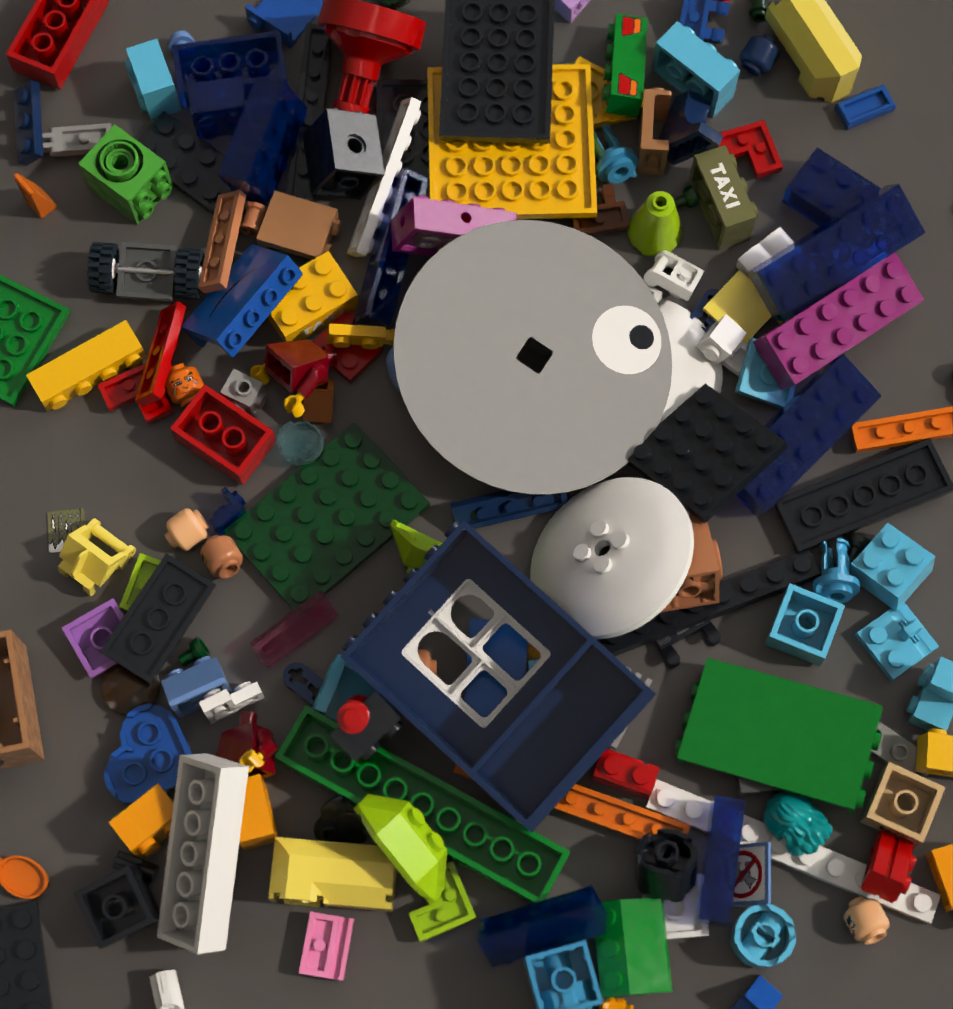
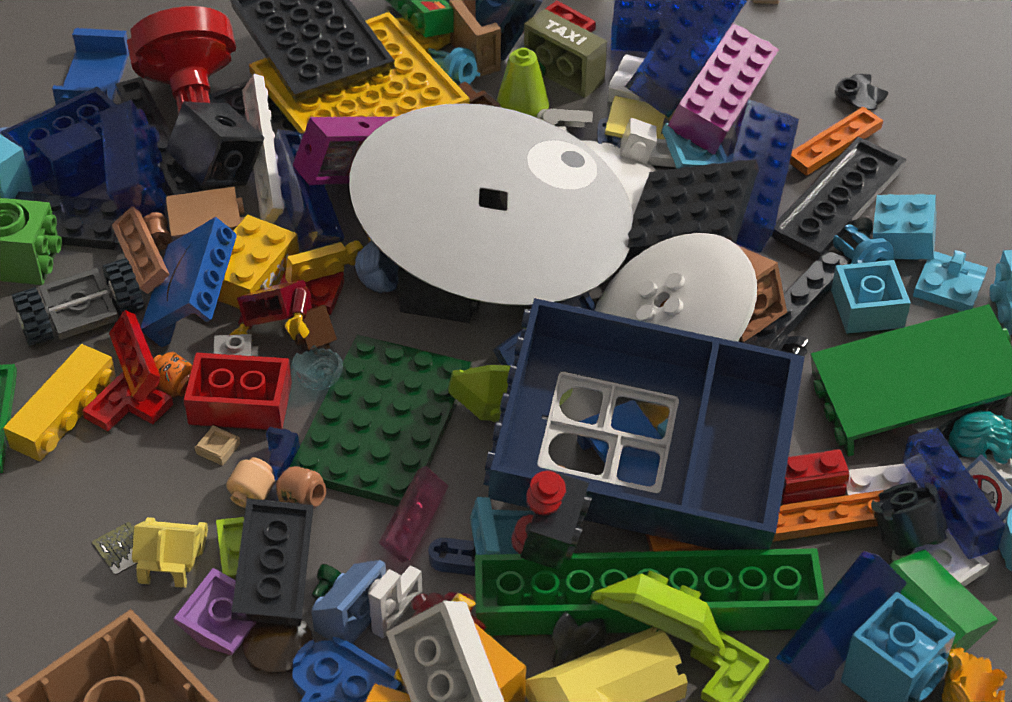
camera: 30 degrees left, 25 degrees down
none -> tan tile [195,426,240,466]

